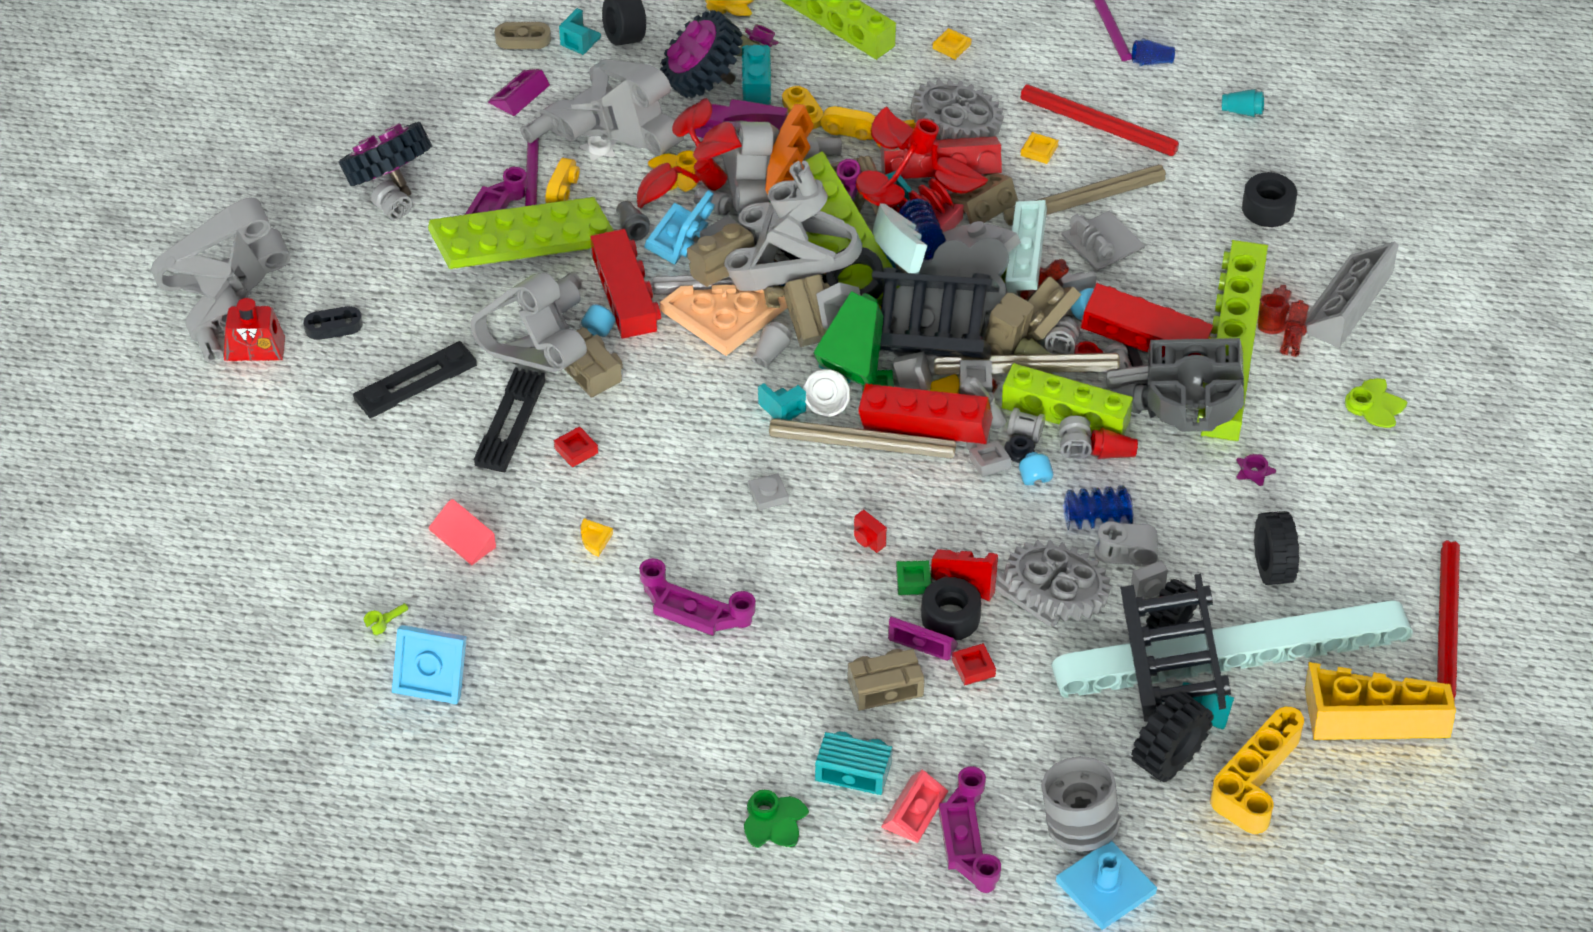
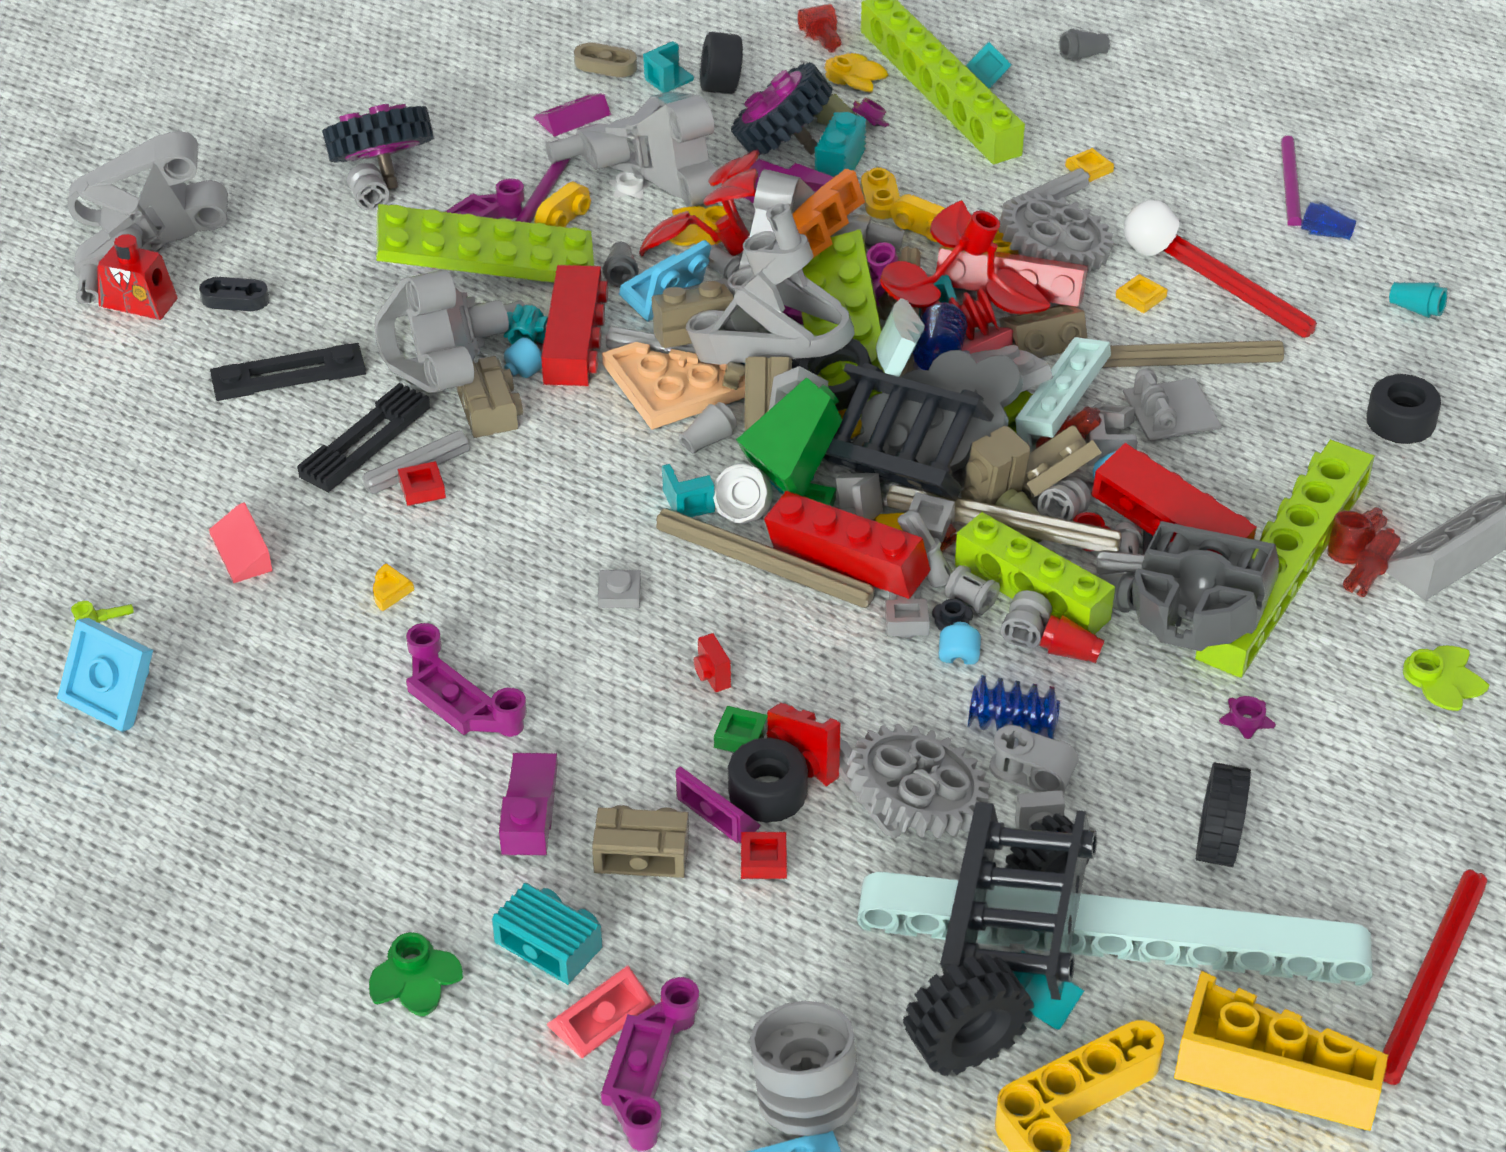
camera: 20 degrees right, 5 degrees down
none -> light grey axle [362,431,470,494]
none -> magenta slope [499,753,558,855]
none -> teal gear [503,304,548,345]
none -> light grey axle [1003,168,1090,209]
none -> light grey plate [1086,403,1135,434]
none -> white hair [1123,199,1179,256]

